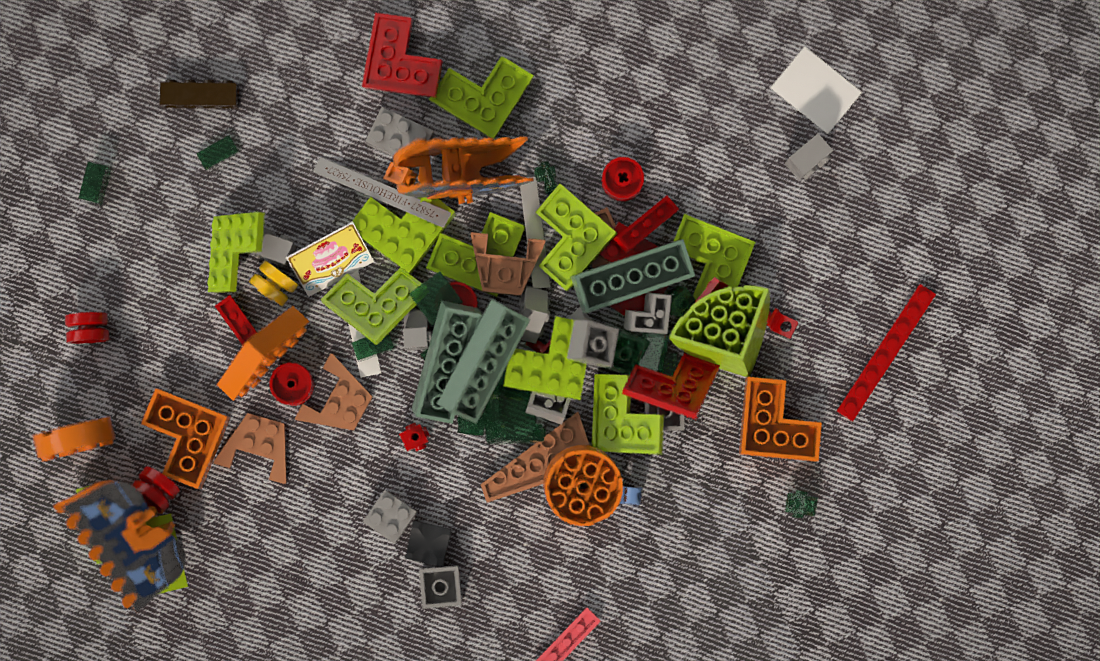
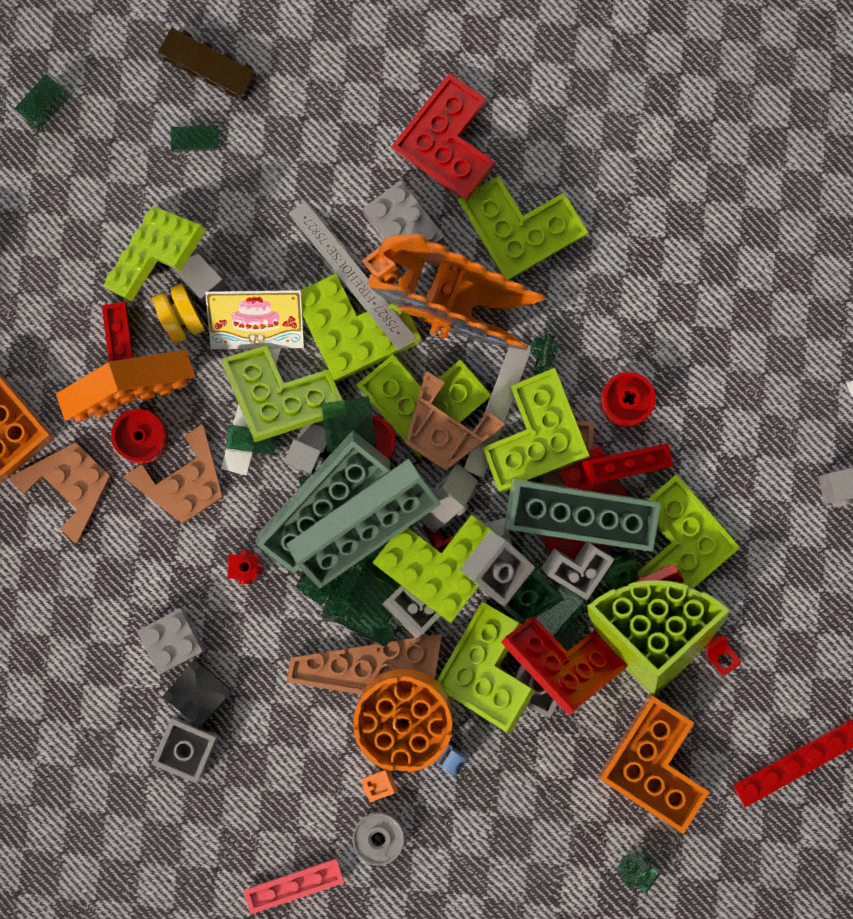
camera: 30 degrees right, 0 degrees up
none -> light grey wheel [353,812,404,866]
none -> orange bracket [361,769,398,802]

